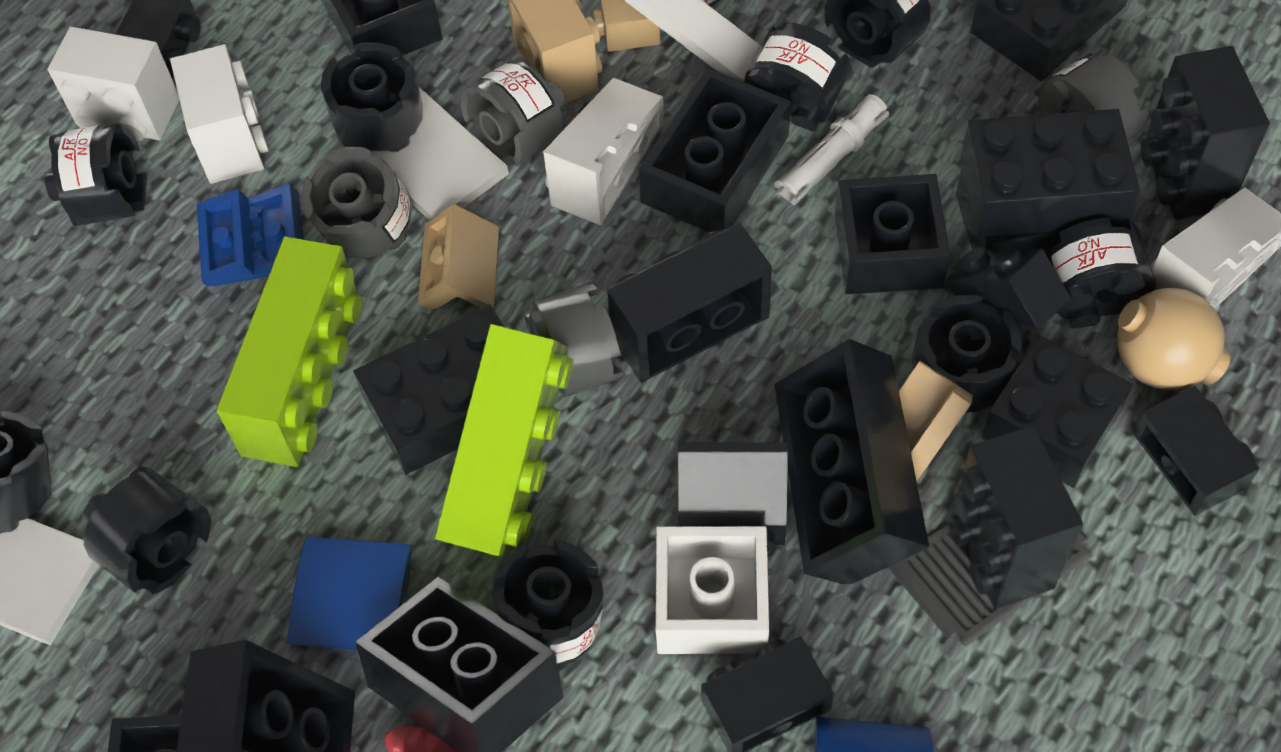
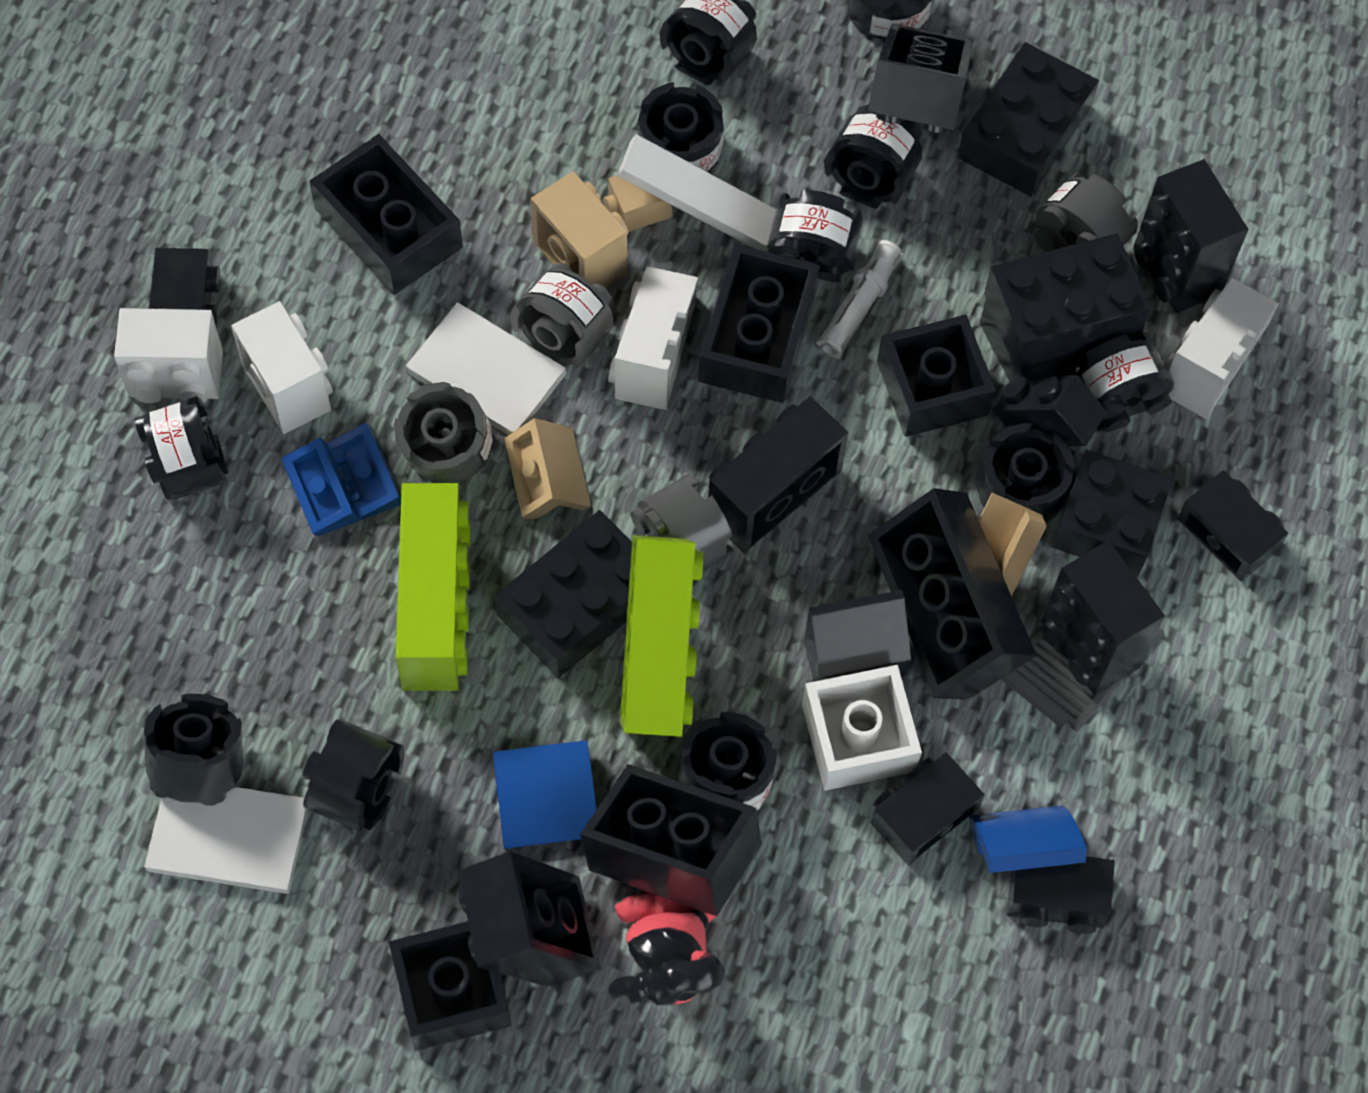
camera: 20 degrees left, 5 degrees up
black brick [321,42,423,152] -> none
tan brick [1117,288,1231,391] -> none

